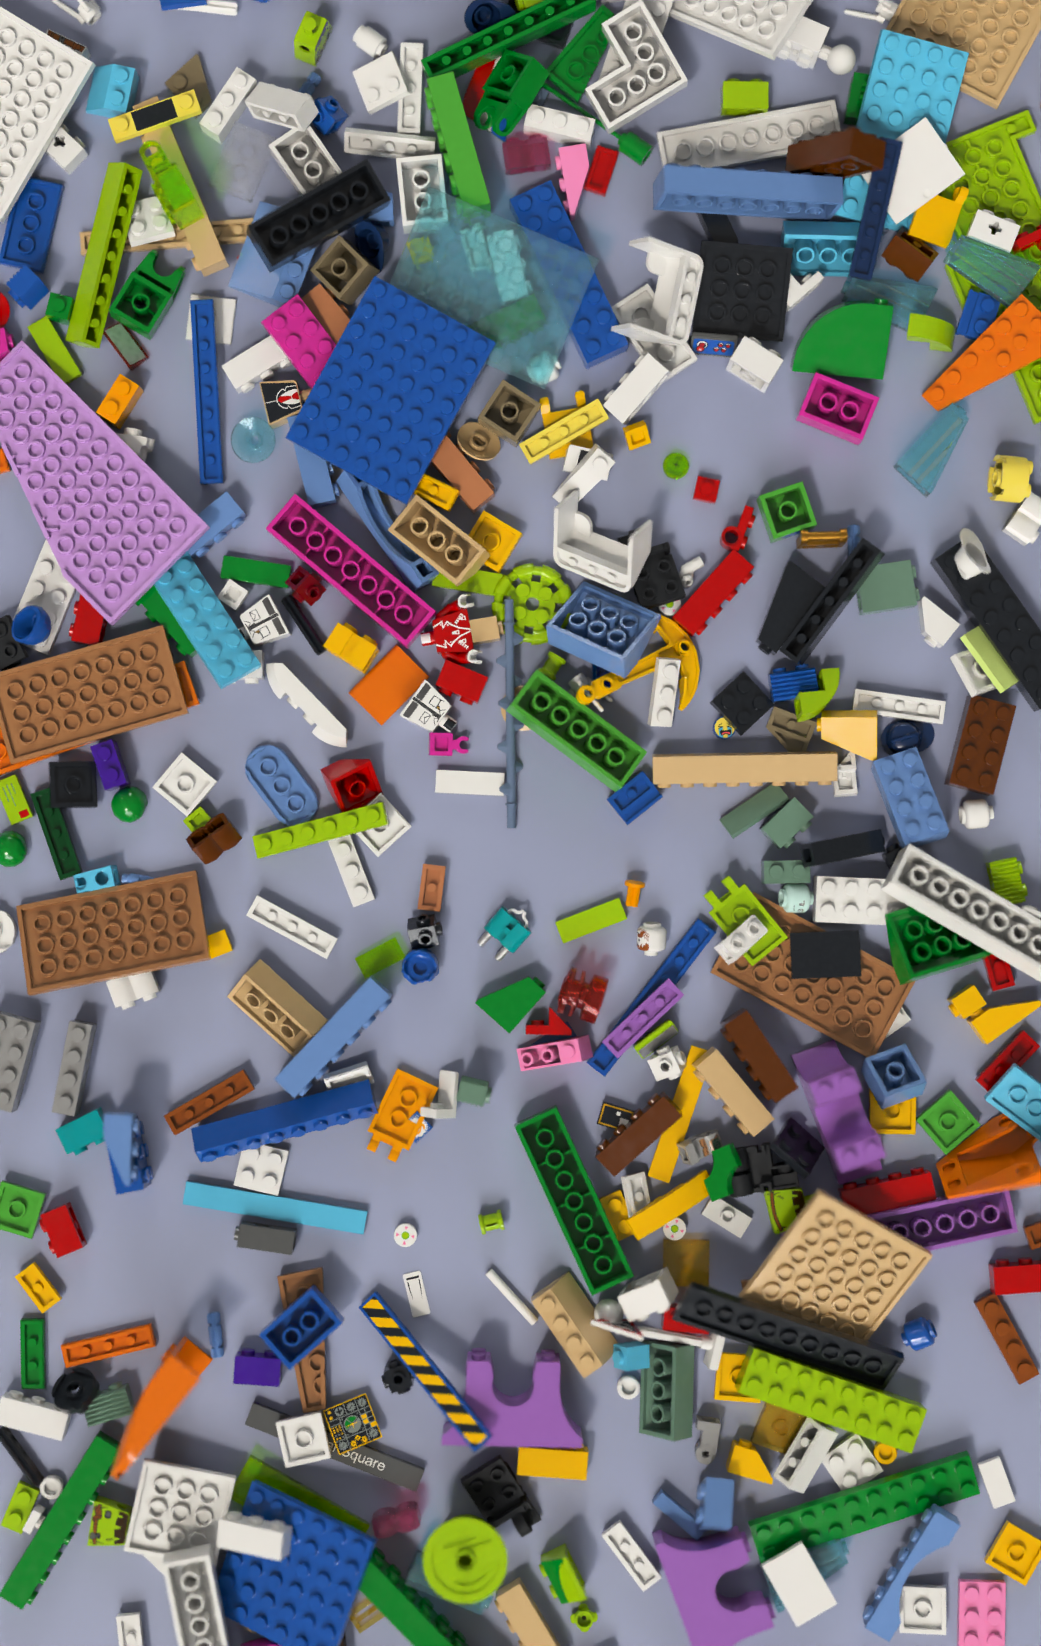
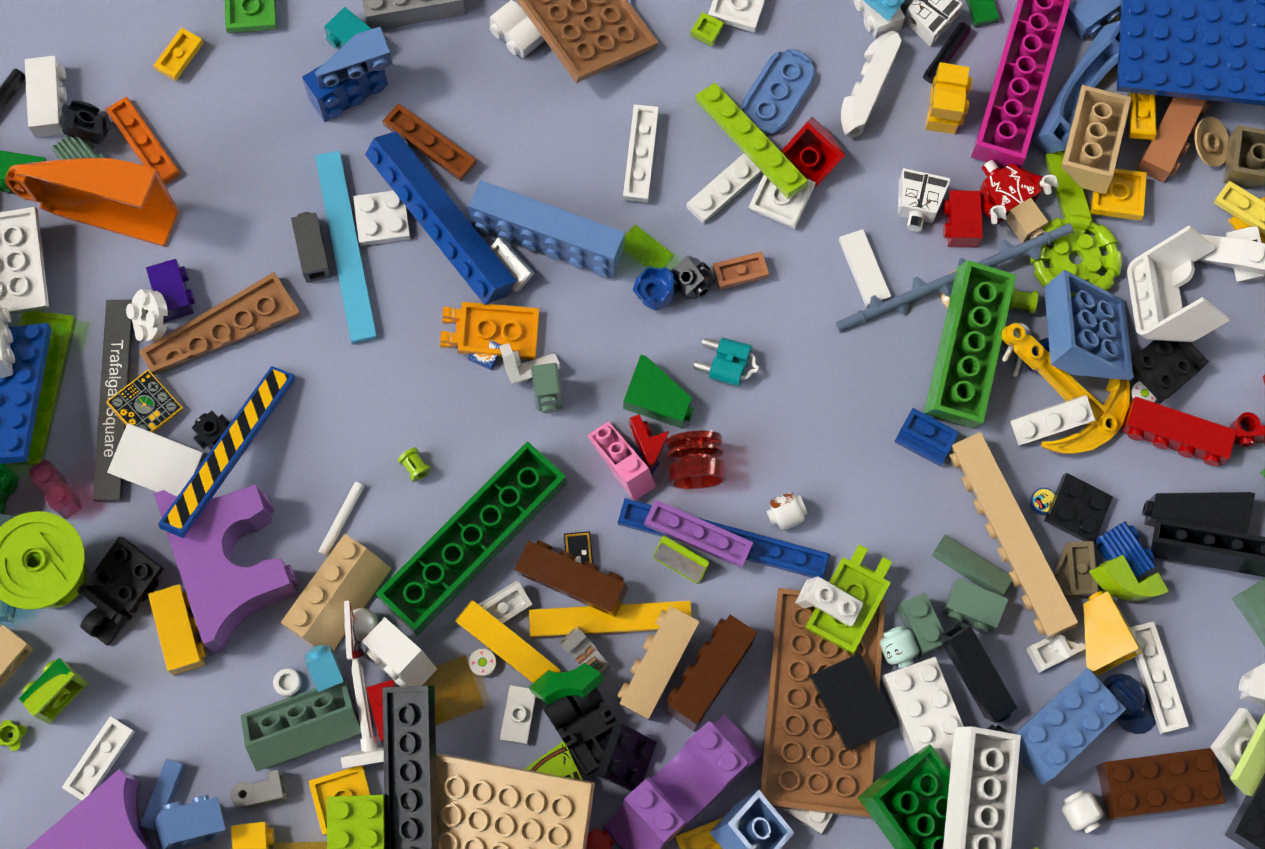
camera: 70 degrees right, 15 degrees down
green tile [20,1318,46,1389] -> none
red brick [39,1202,87,1258] -> none
reddish brown brick [186,813,242,864] -> none
medium blue axle [207,1312,224,1358] -> none
yellow tile [208,929,233,959] -> none
tan slope [227,959,328,1057] -> none
blue brick [259,1284,344,1370] -> none
white plate [276,1410,331,1468] -> none
dark red brick [285,566,327,606] -> none
orange piece [349,644,429,726] -> none
white tile [394,1223,417,1247] -> none
white sticker [403,1271,430,1317] -> none
dark pink plate [428,732,469,756] -> none
lime tile [555,898,627,944] -> none
yellow plate [599,1189,634,1241] -> none
light orange piece [624,880,645,907] -> none
white brick [648,1045,687,1081] -> none
white arm [679,556,704,588] -> none
none -> white tile [107,423,204,496]
none -> white plate [126,289,168,341]

